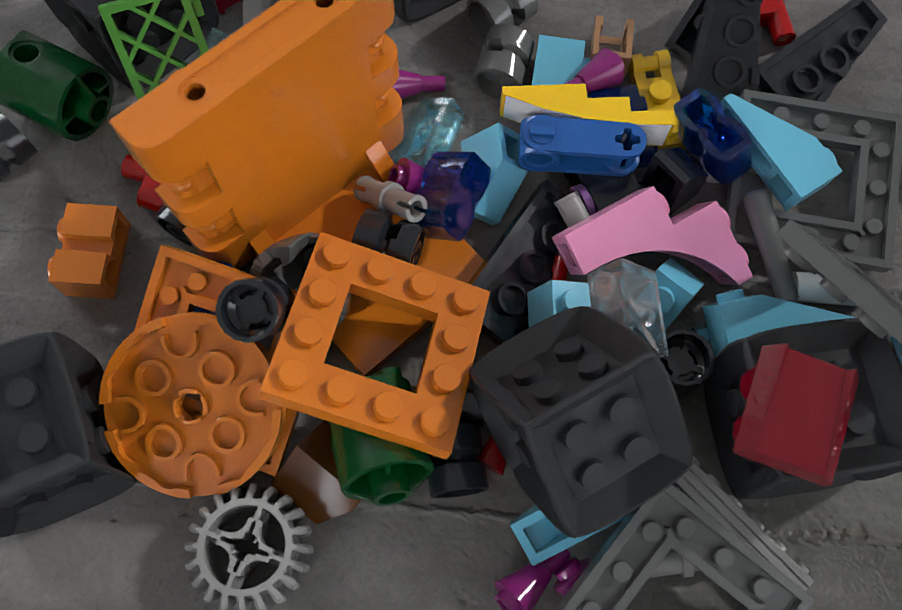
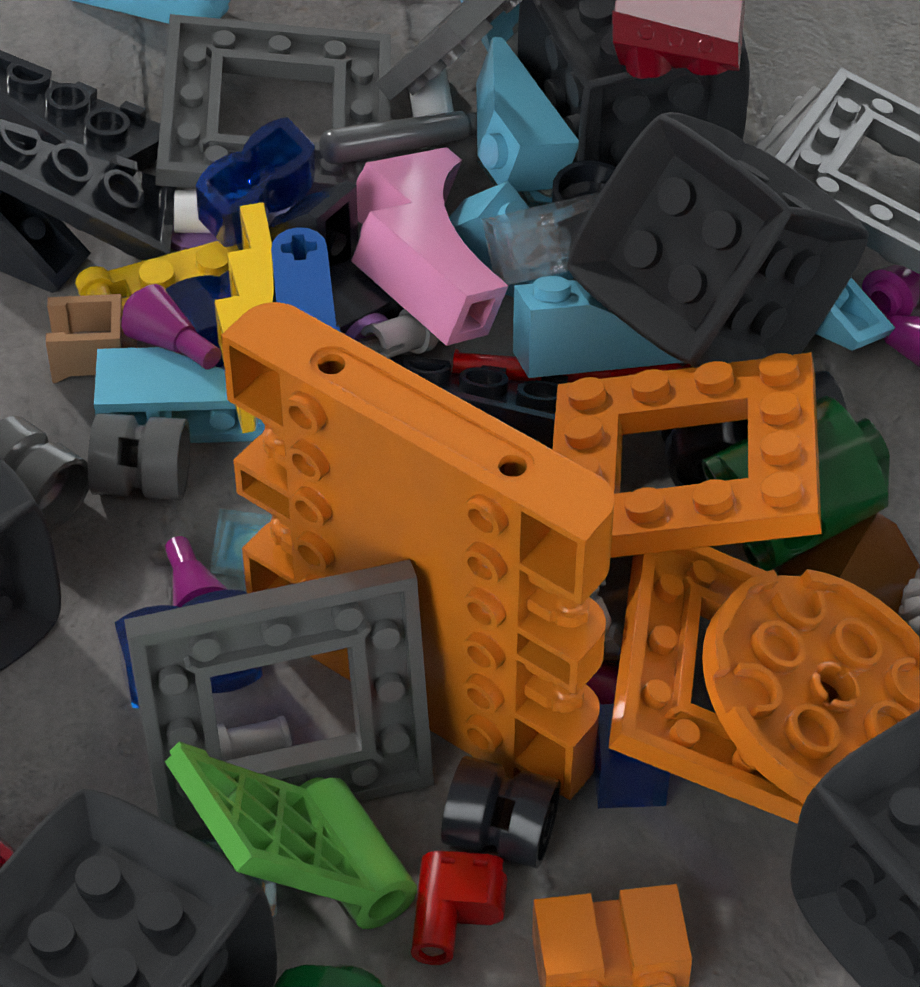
camera: 100 degrees left, 20 degrees down
black wheel [216,276,295,343] -> none
medium azure slope [713,93,842,211] -> none

